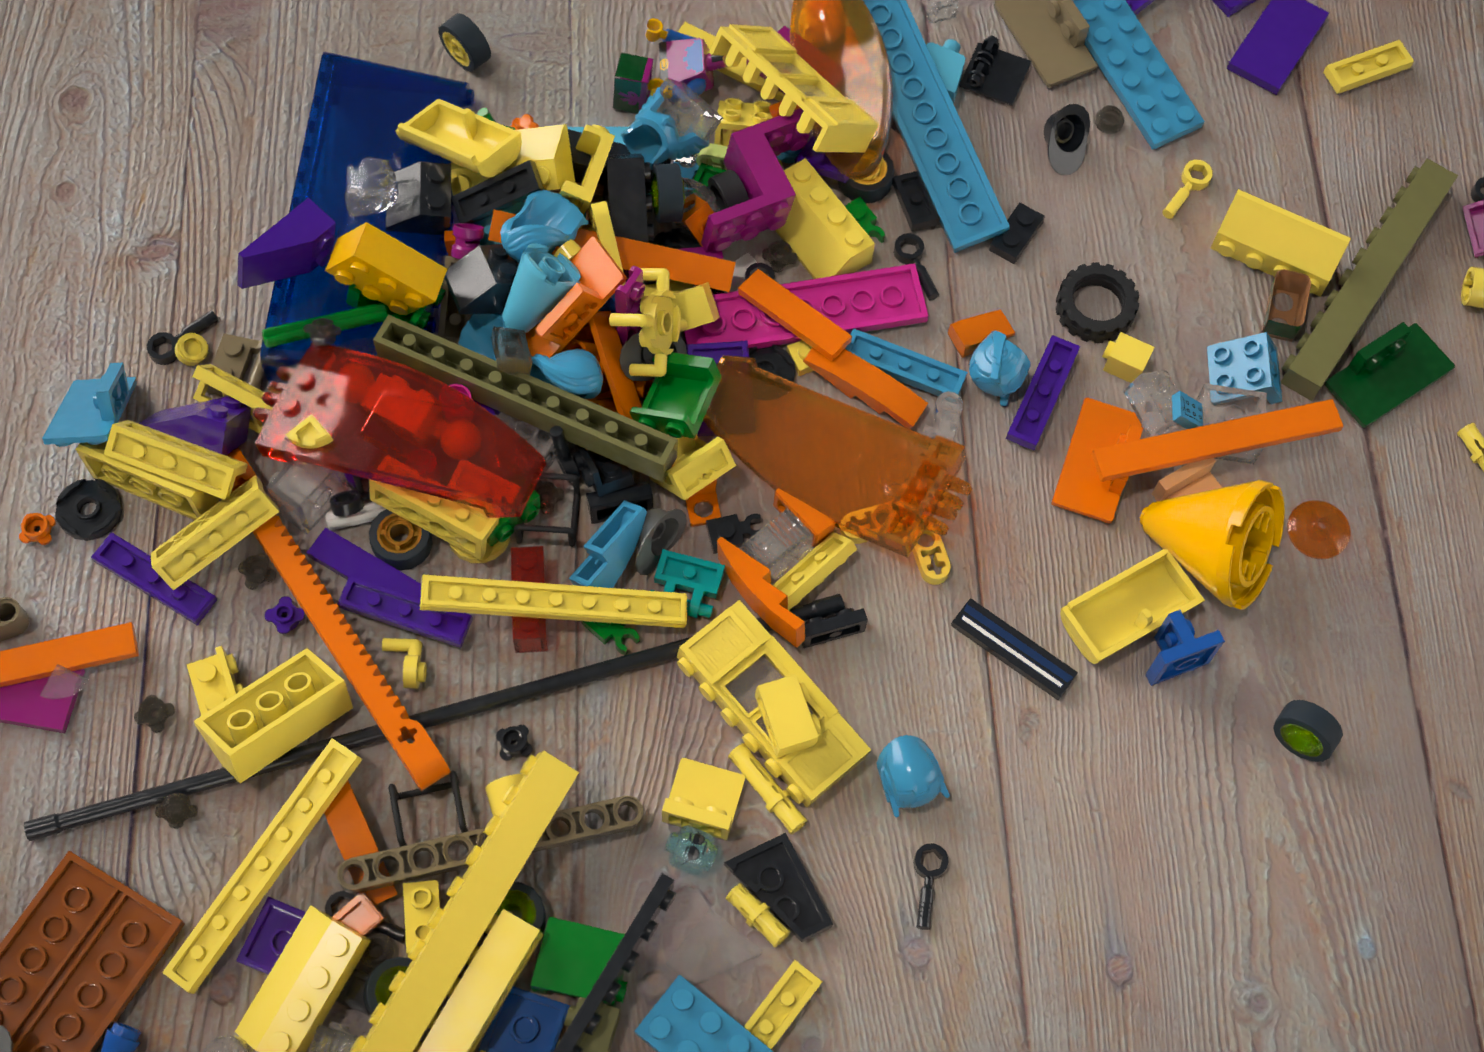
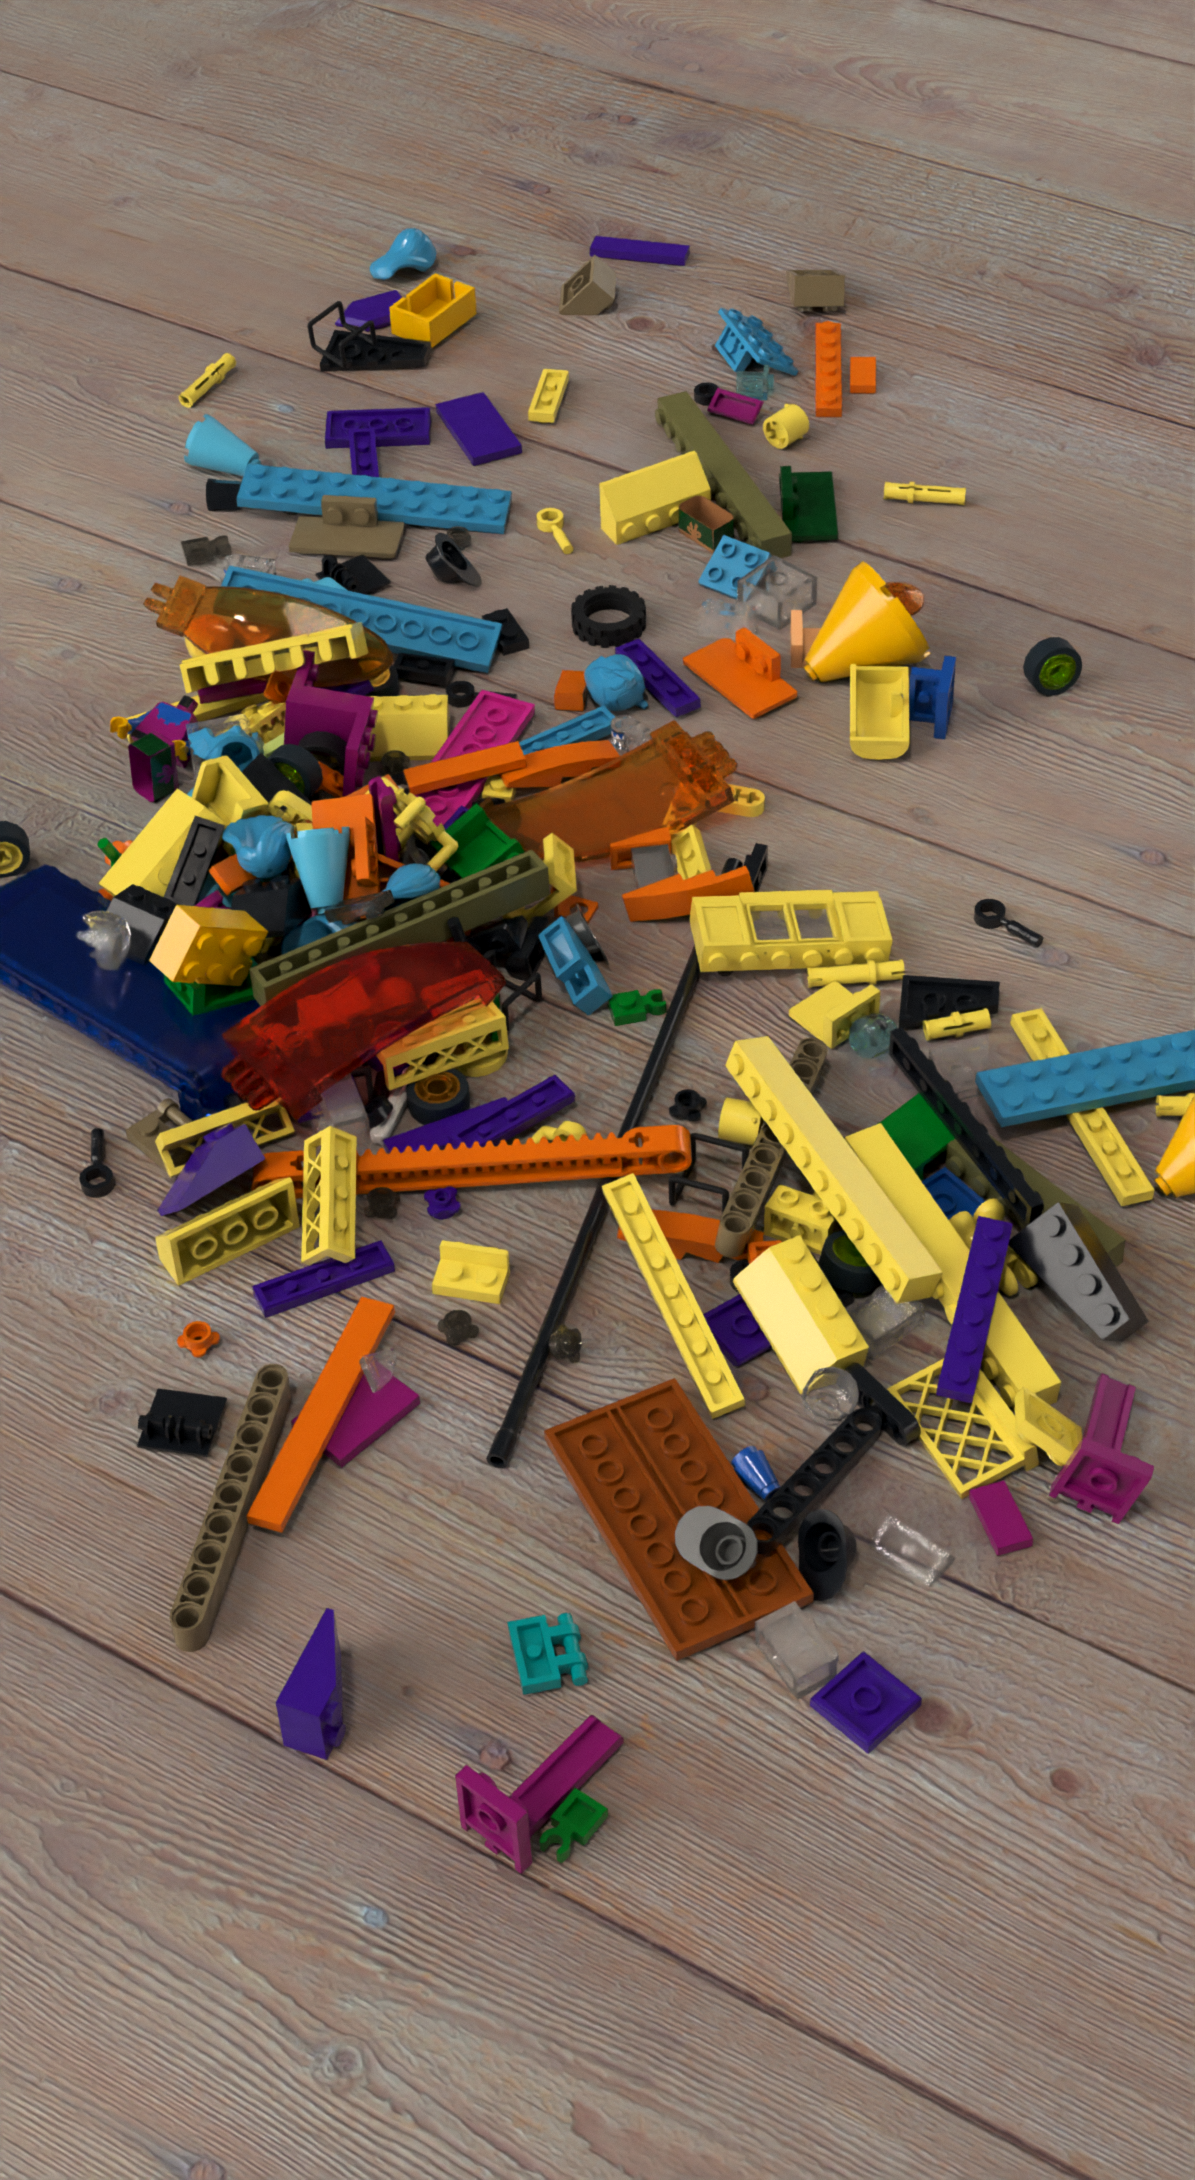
camera: 50 degrees left, 20 degrees down
dark azure bracket [42,362,137,447] -> none
black tile [55,478,122,541] -> none
light yellow fence [104,420,248,500] -> none
light yellow tile [175,333,208,366] -> none
light yellow slope [194,648,353,783] -> none
dark purple slope [237,198,336,289] -> none
green axle [262,302,388,347] -> none
light yellow tile [285,414,334,449] -> none
clear smoke plate [303,318,341,346] -> none
light yellow container [395,99,522,177] -> none
light yellow tile [420,574,687,628] -> none
clear red brick [511,546,548,653] -> none
teal plate [651,549,725,618] -> none
black plate [706,514,765,554] -> none
light yellow brick [755,674,821,758] -> none
dark azure helmet [876,735,950,817] -> none
black tile [951,598,1078,701] -> none
orange tile [1091,399,1344,482] -> none
light yellow brick [1102,332,1155,385] -> none
dark azure tile [1172,391,1203,429] -> none

